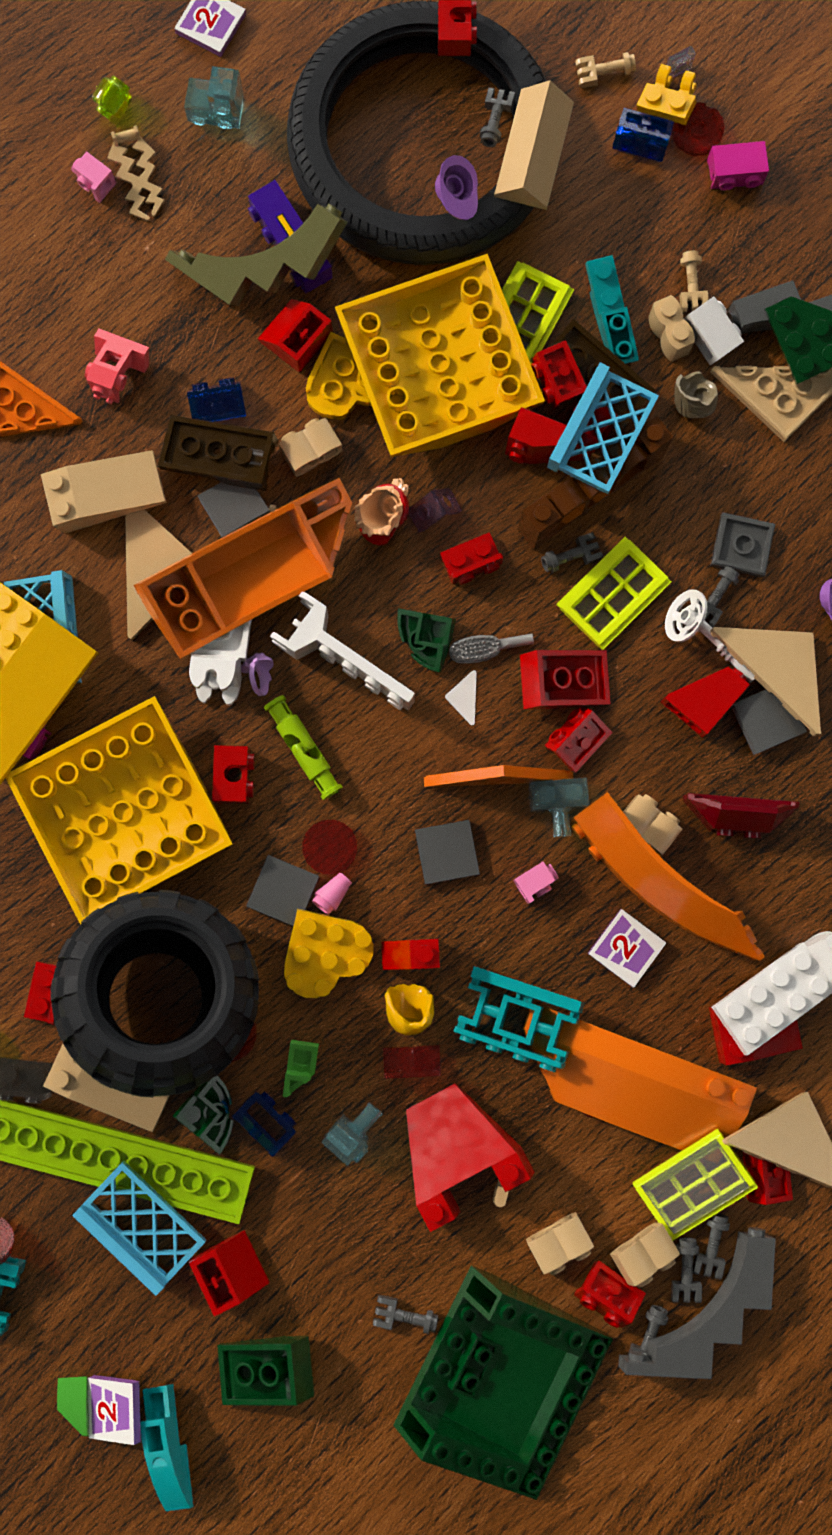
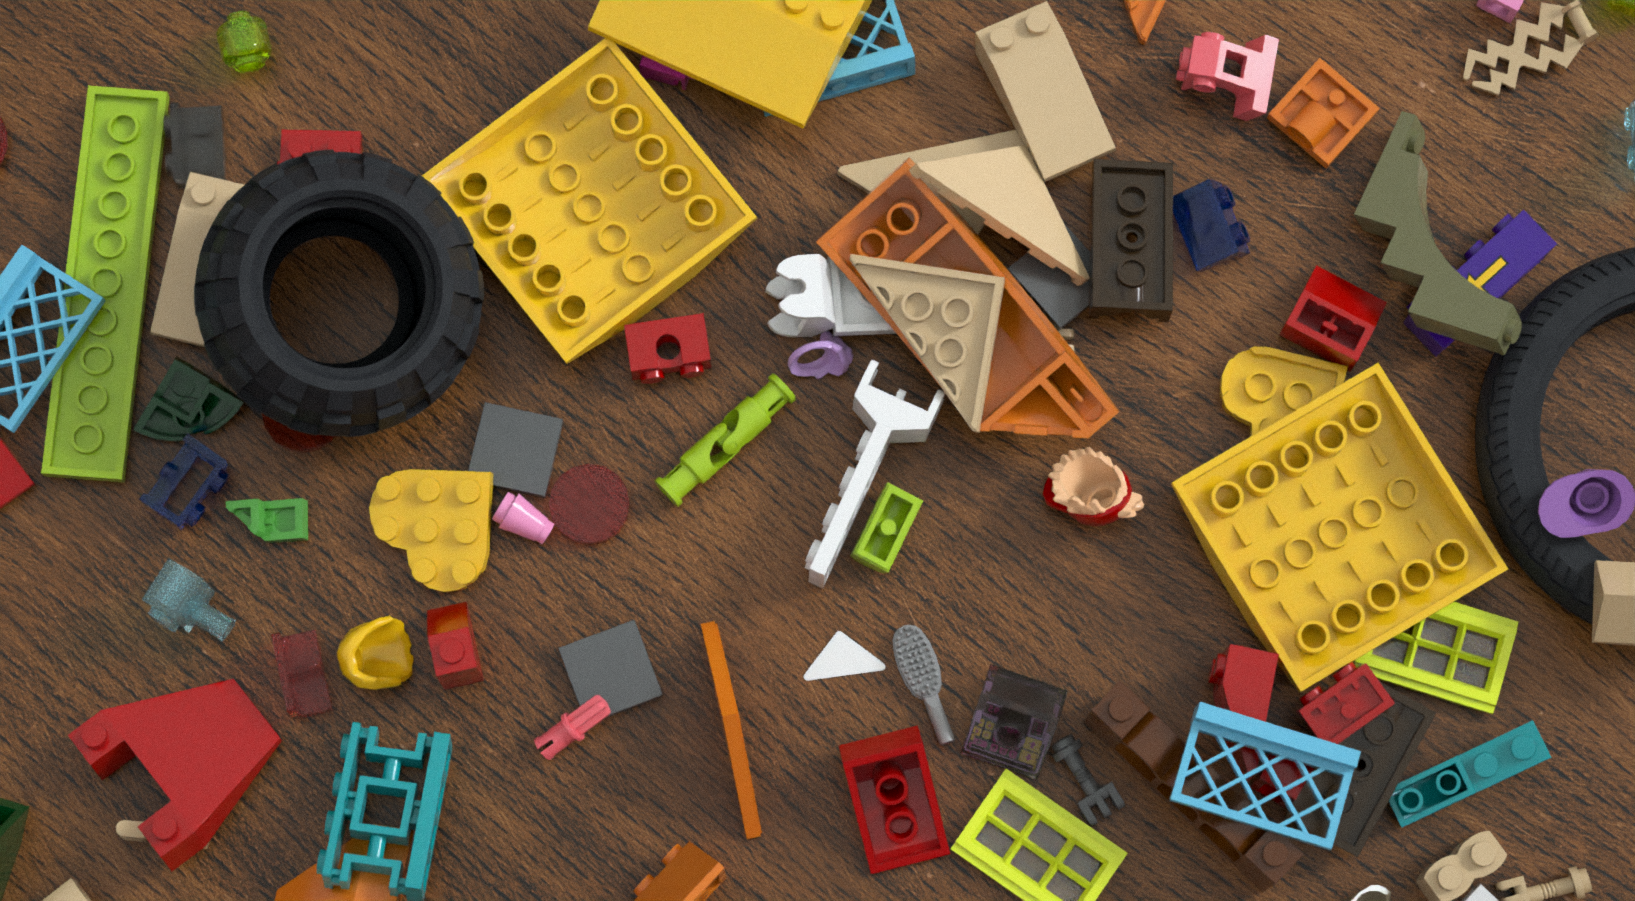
camera: 80 degrees right, 5 degrees down
tan brick [279,418,342,477] -> none
dark green brick [397,608,456,672] -> none
bracket [409,488,462,532] -> none
red bracket [440,532,503,585] -> none
bright pink brick [513,862,559,904] -> none
clear light blue brick [528,778,589,837] -> none
red bracket [545,706,613,773] -> none
none -> coral axle [534,695,611,760]
none -> tan tile [850,254,1005,433]
none -> lime brick [850,482,923,573]
none -> tan tile [909,145,1090,286]
none -> clear smoke slope [960,664,1068,780]
none -> orange plate [1267,58,1380,169]

